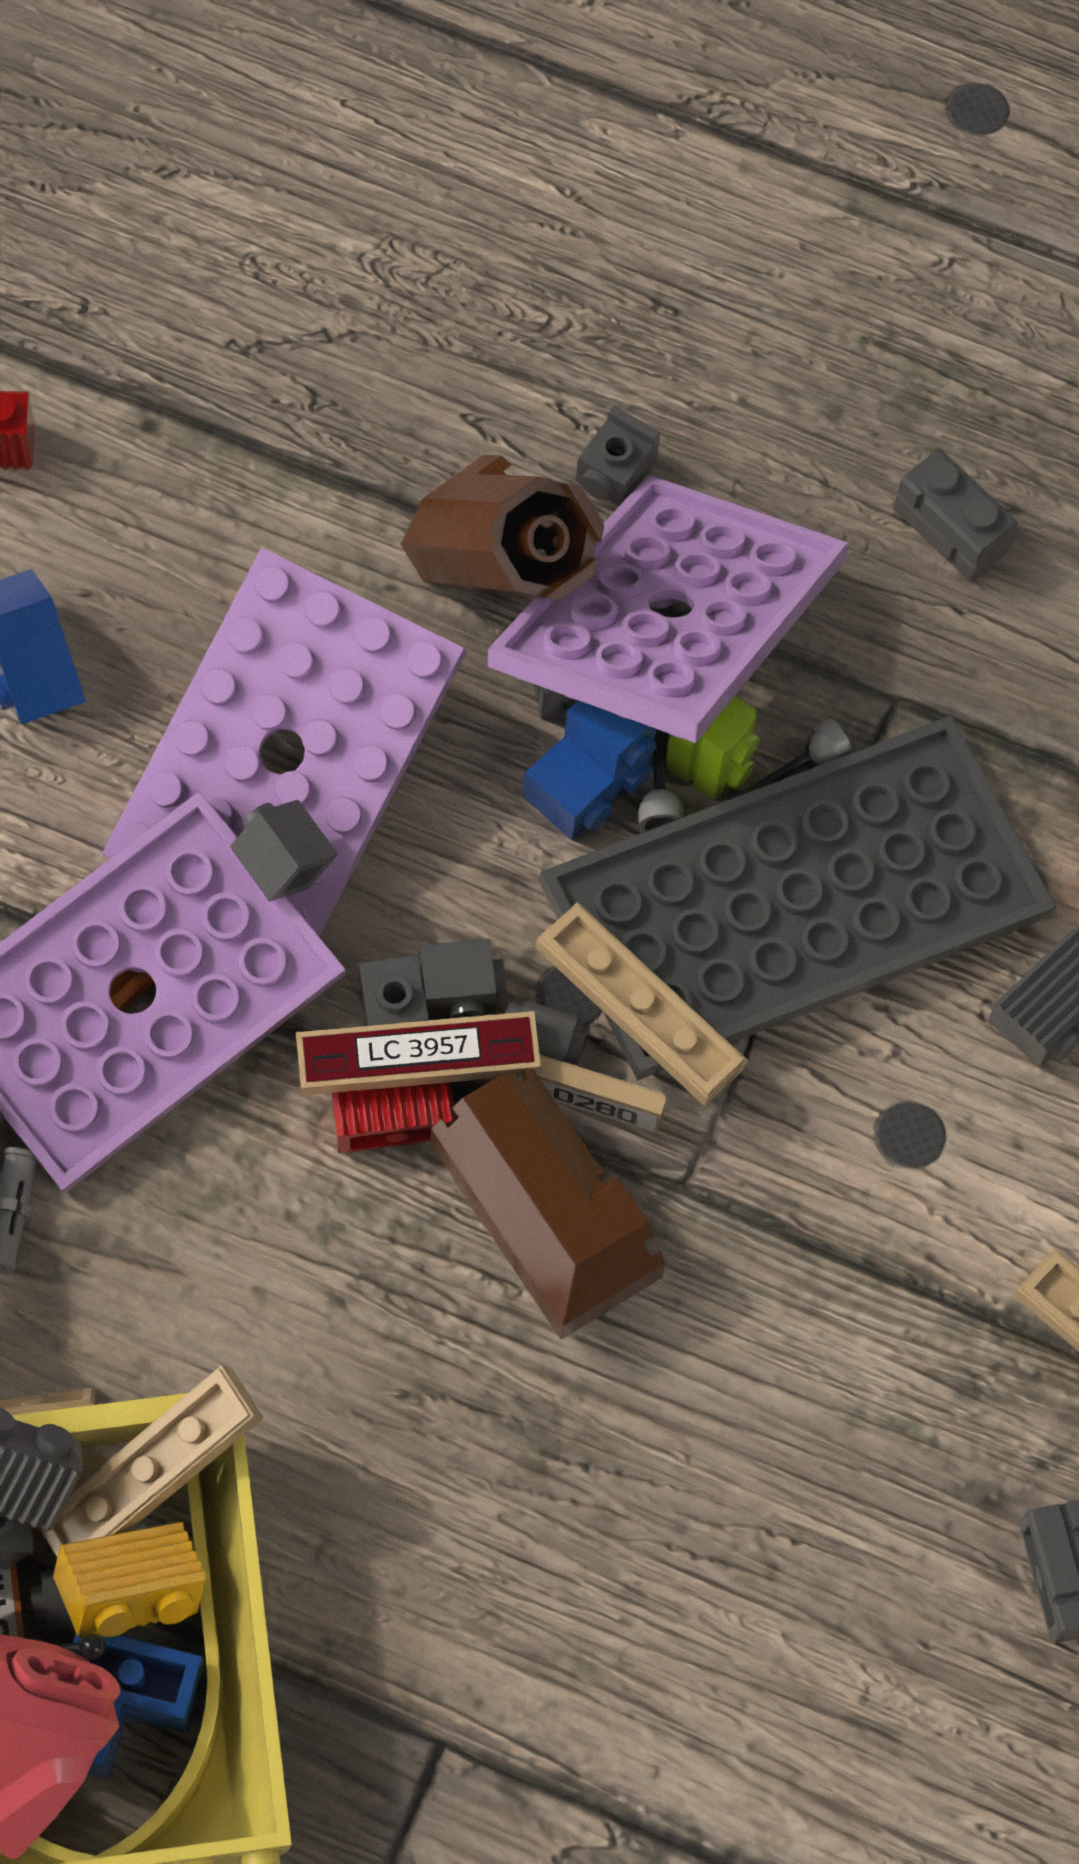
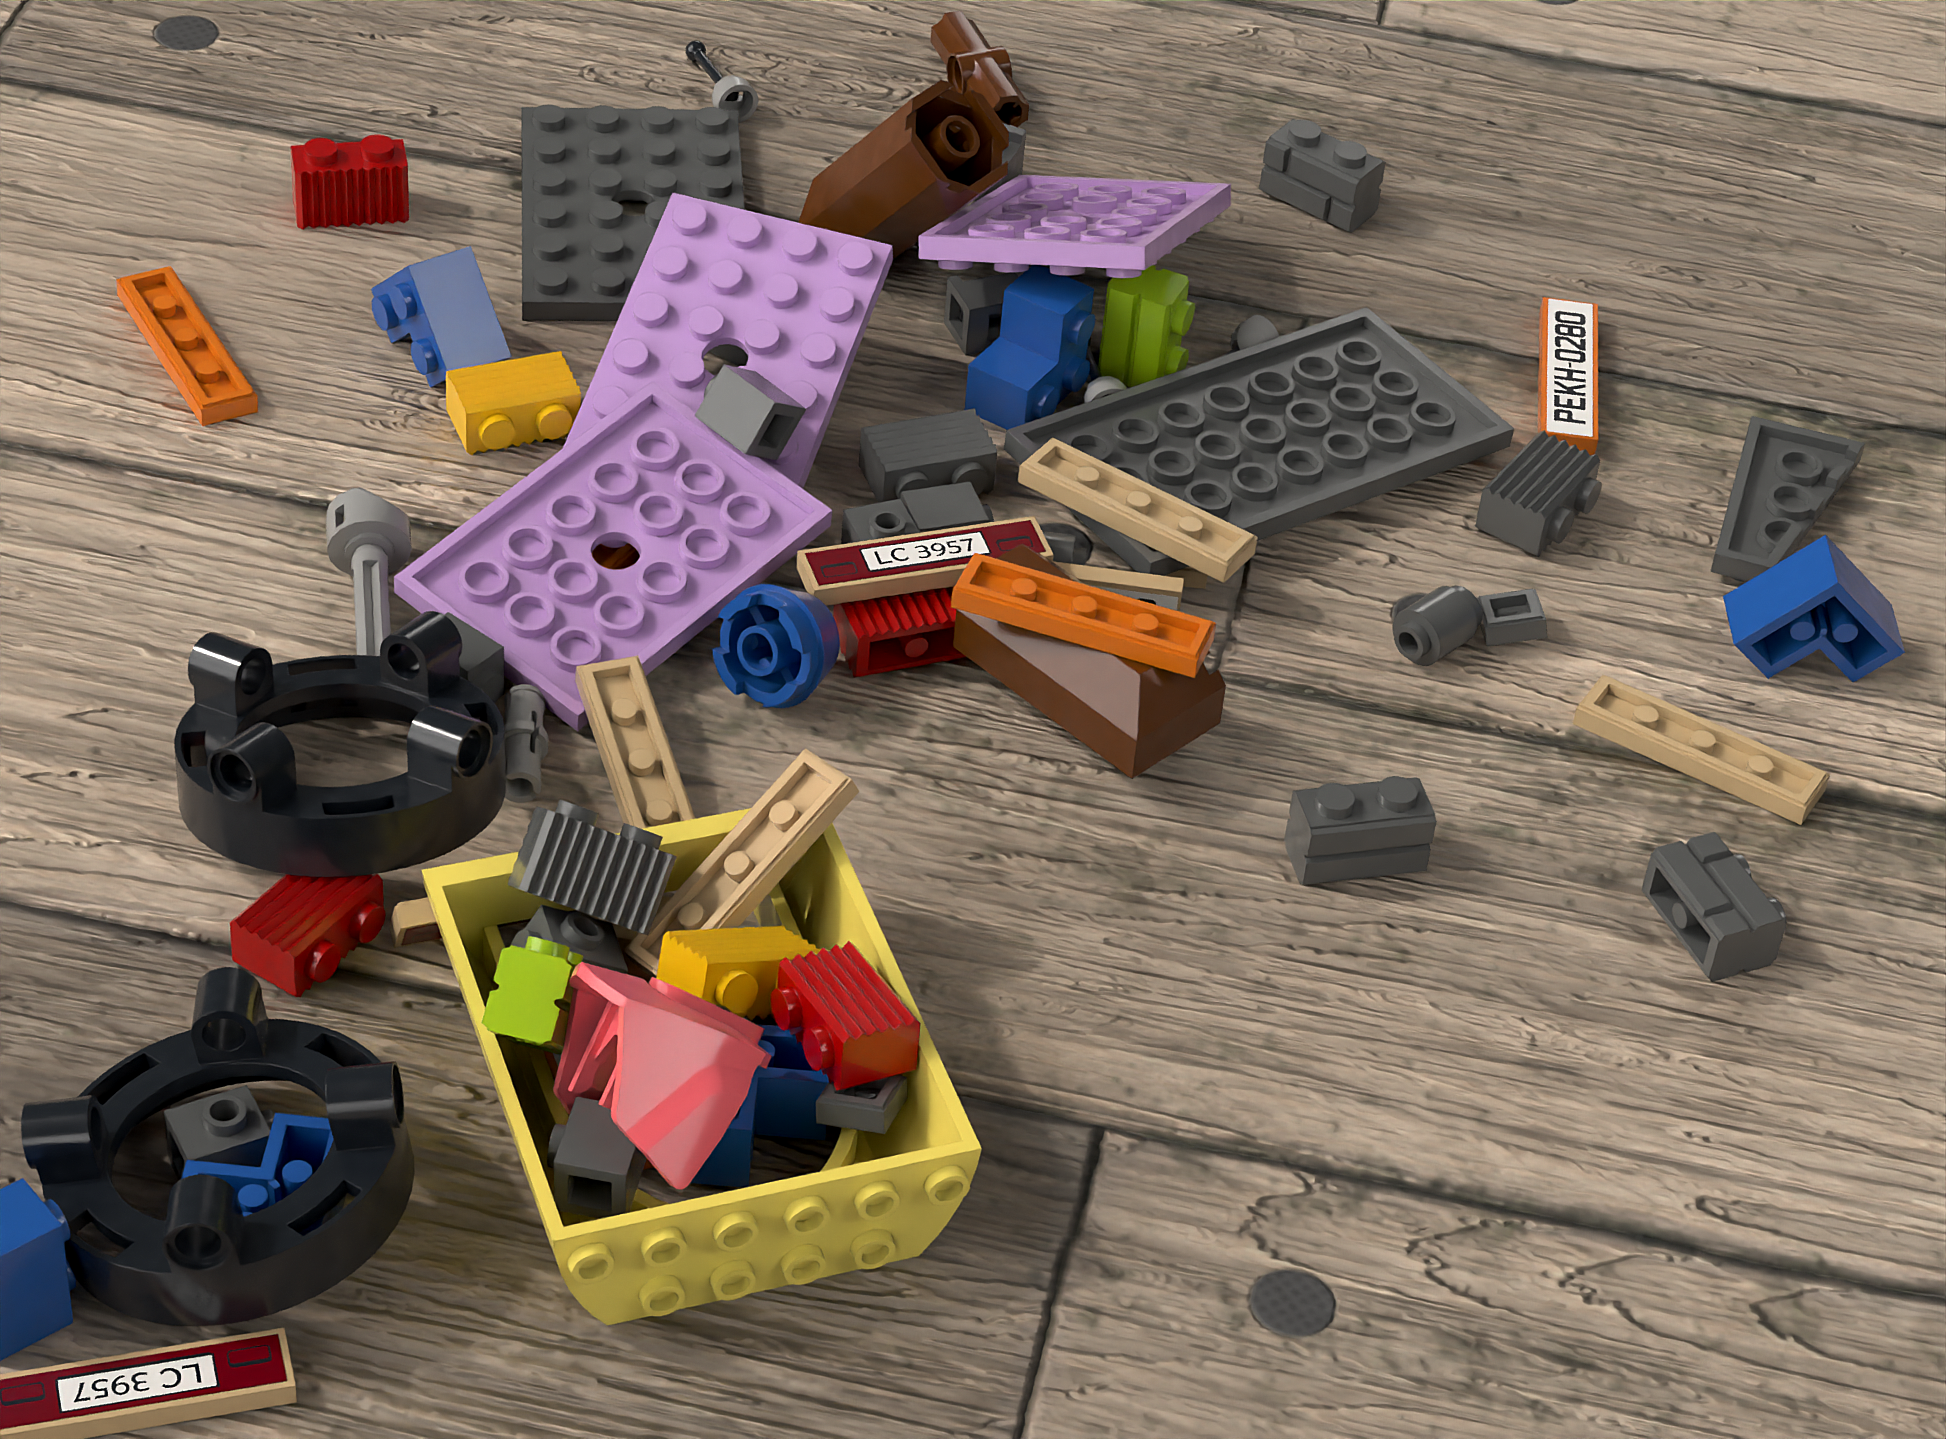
camera: 10 degrees left, 25 degrees down
none -> yellow brick [446,351,581,455]
none -> dark grey plate [521,105,745,321]
none -> tan tile [575,656,696,829]
none -> light grey hinge [685,40,758,123]
none -> blue cone [713,584,840,708]
none -> red brick [771,941,921,1091]
none -> dark grey tile [816,1074,908,1134]
none -> dark grey brick [859,408,997,503]
none -> reddish brown piece [930,11,1029,127]
none -> orange tile [951,553,1216,678]
none -> dark grey brick [1284,776,1437,885]
none -> dark grey brick [1392,585,1482,666]
none -> dark grey tile [1477,588,1548,646]

